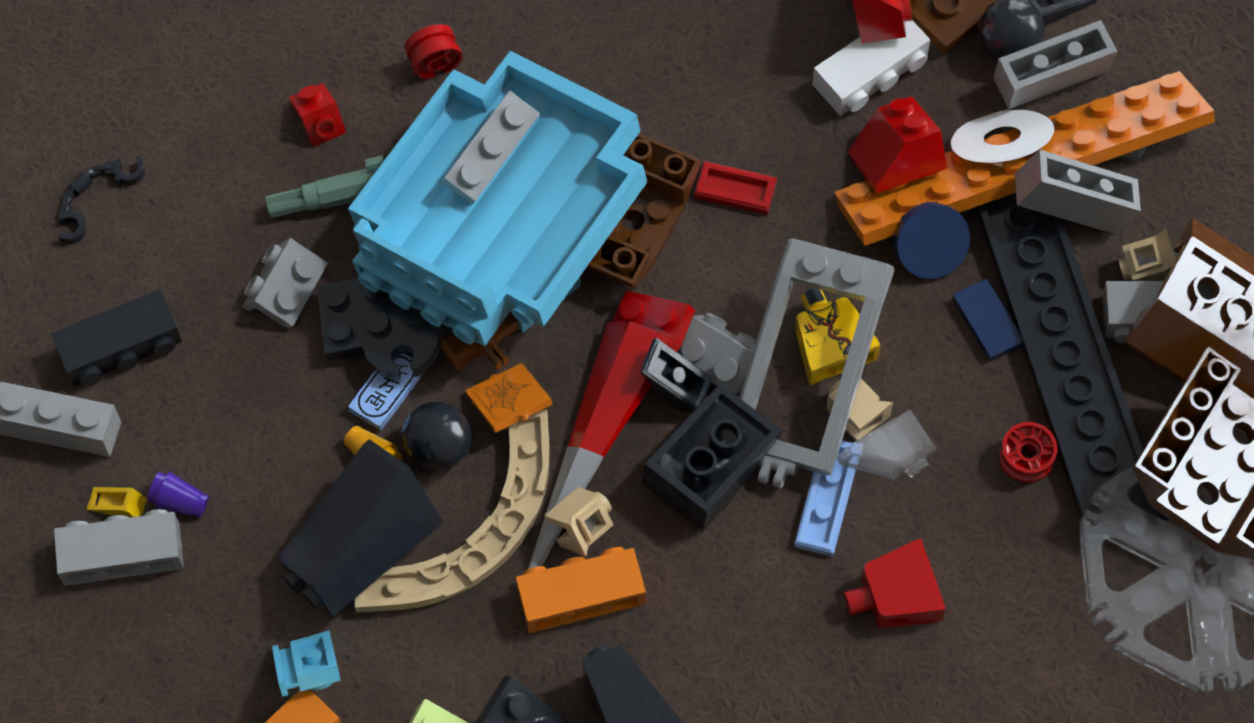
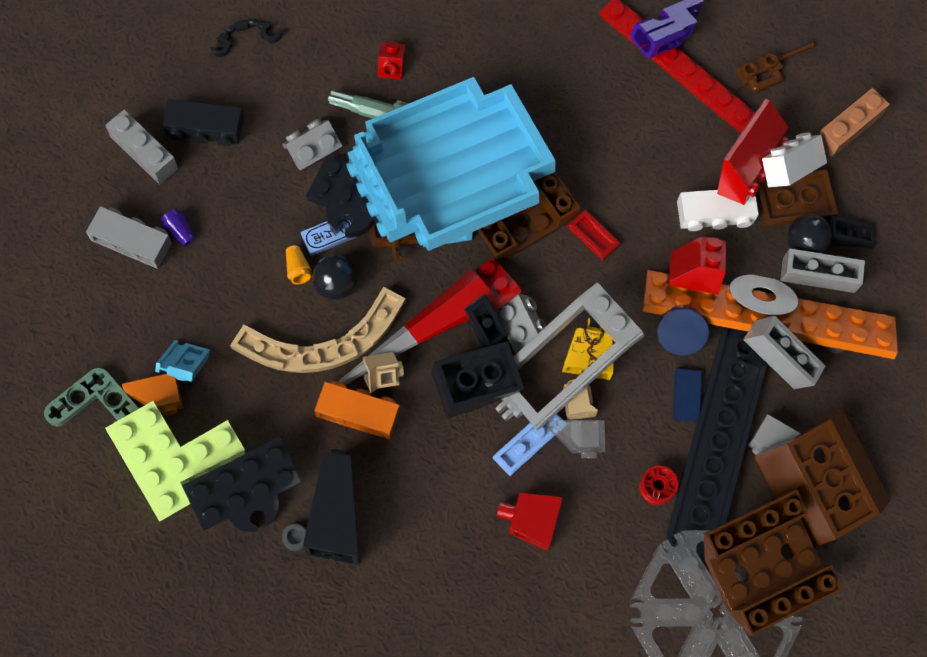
camera: 25 degrees right, 5 degrees up
yellow piece [86,487,147,518] -> none
black slope [278,439,444,616] -> none
red wheel [404,24,463,79] -> none
light grey plate [441,90,540,205] -> none
orange piece [465,363,553,433] -> none
tan window [1118,229,1176,281] -> none

